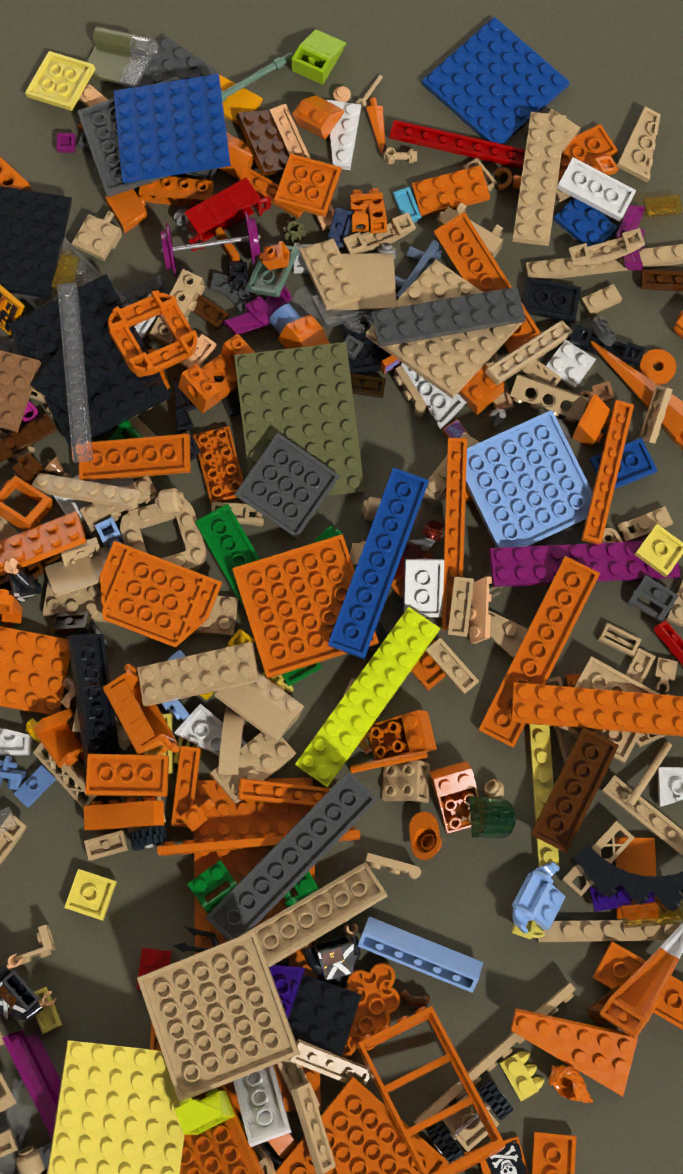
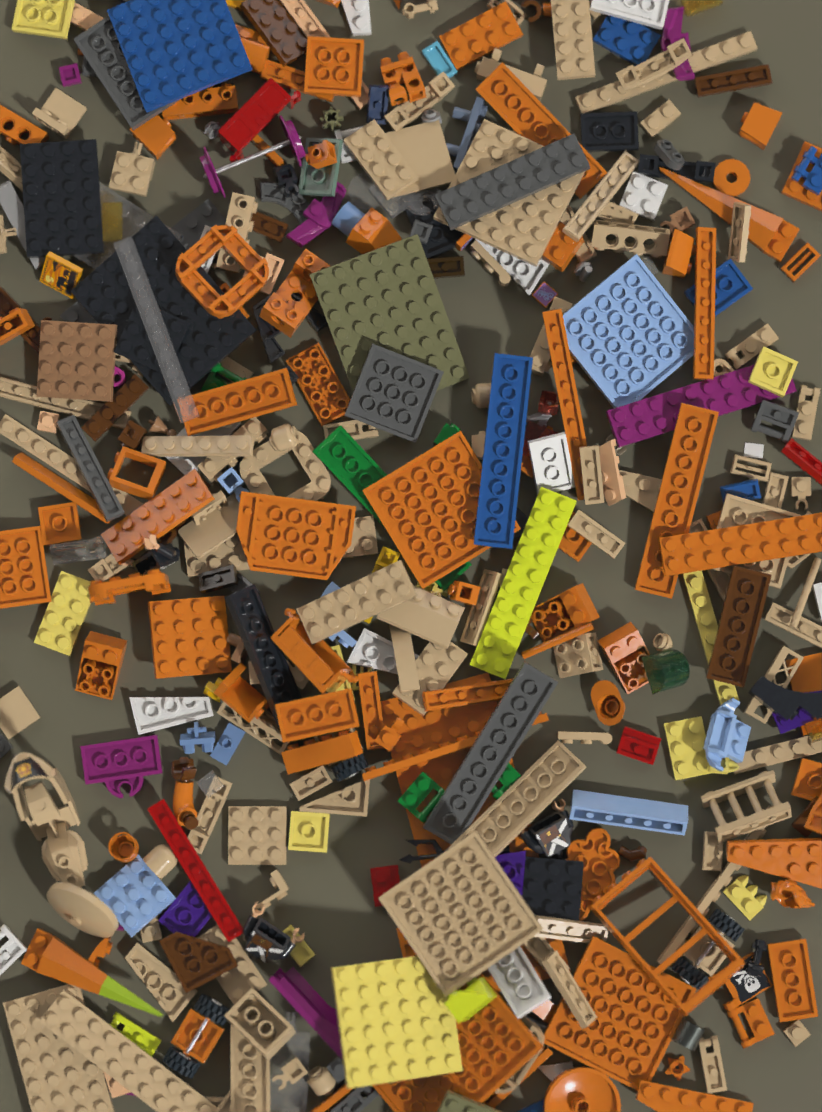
camera: 15 degrees left, 10 degrees up
none -> tan bracket [32,88,87,139]
none -> tan plate [228,806,287,865]
none -> tan wing [299,779,370,817]
none -> orange brick [448,581,480,605]
none -> tan plate [460,569,503,647]
none -> red plate [616,726,661,765]
none -> light yellow plate [663,716,711,780]
none -> tan fence [701,770,792,843]
none -> tan plate [702,831,723,871]
none -> blue plate [720,479,761,503]
none -> white sticker [744,443,764,459]
none -> black bar [746,939,767,977]

